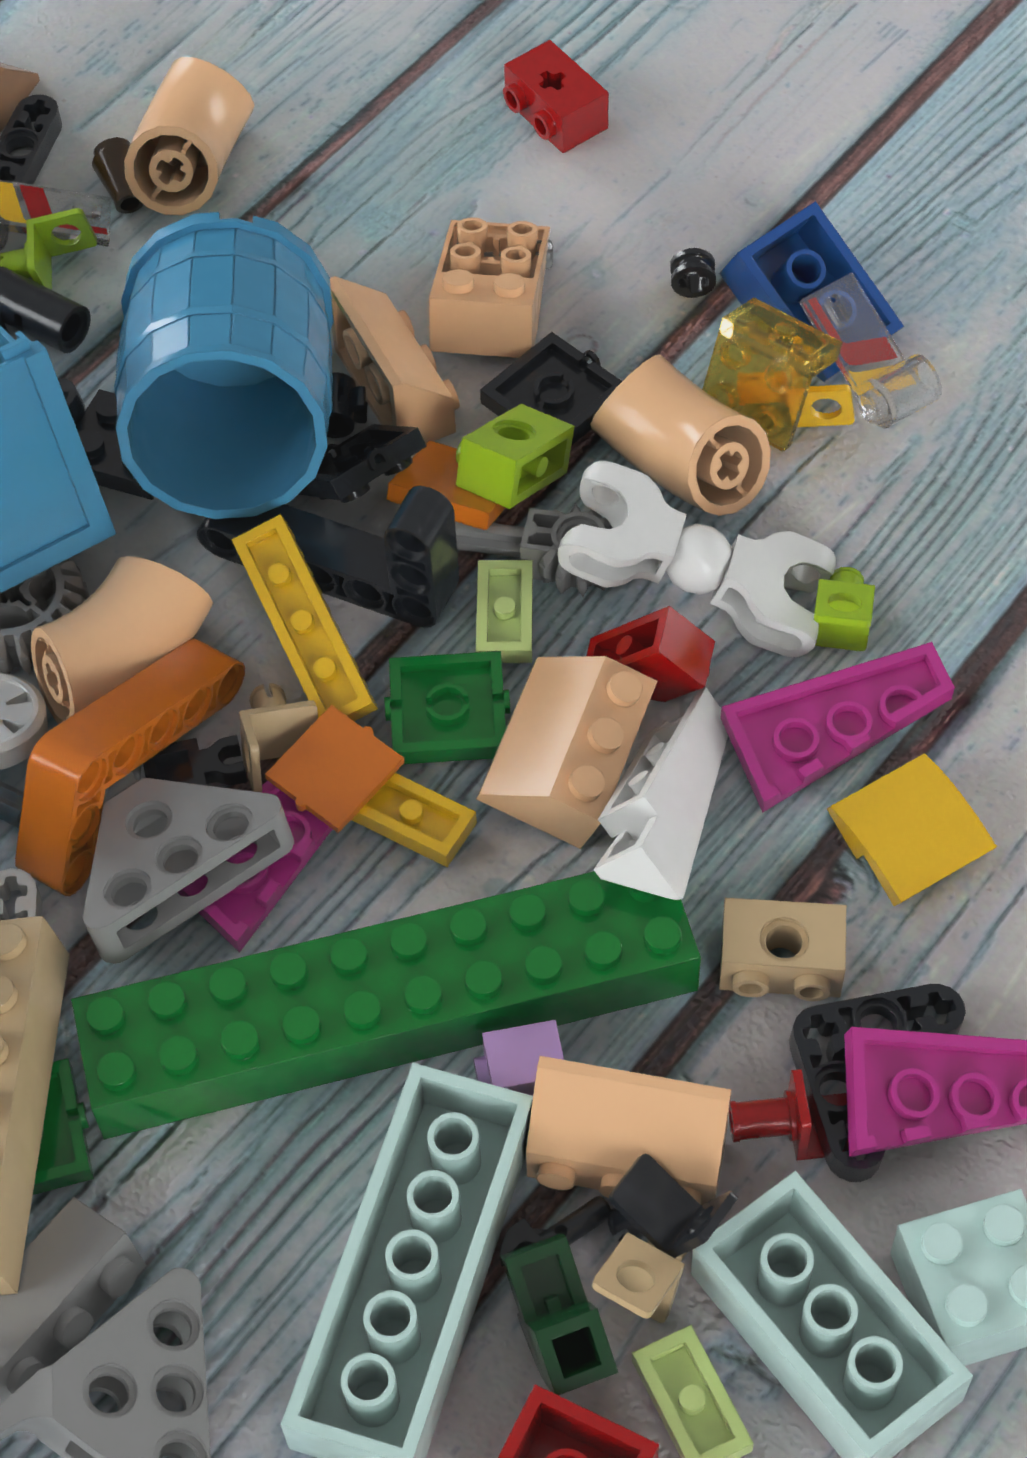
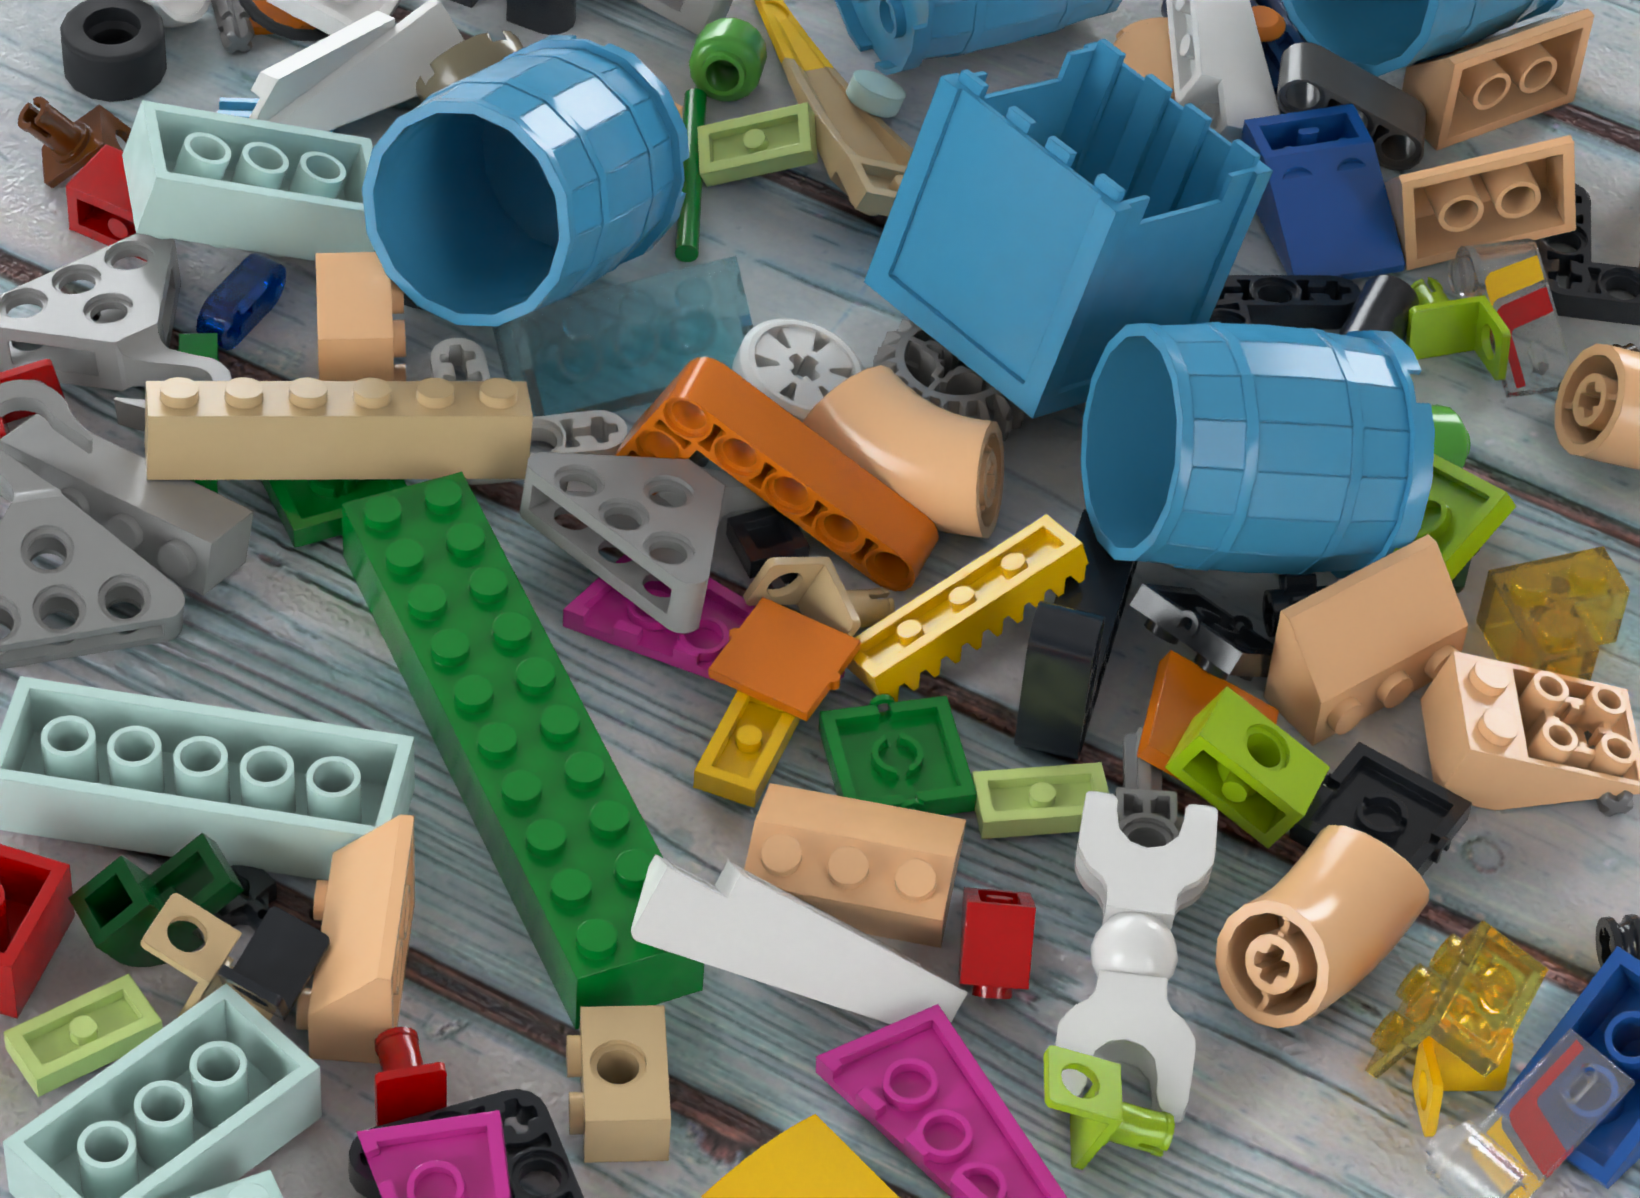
camera: 75 degrees right, 10 degrees down
lavender brick [473,1020,564,1096] -> none
none -> clear yellow brick [1476,546,1630,681]

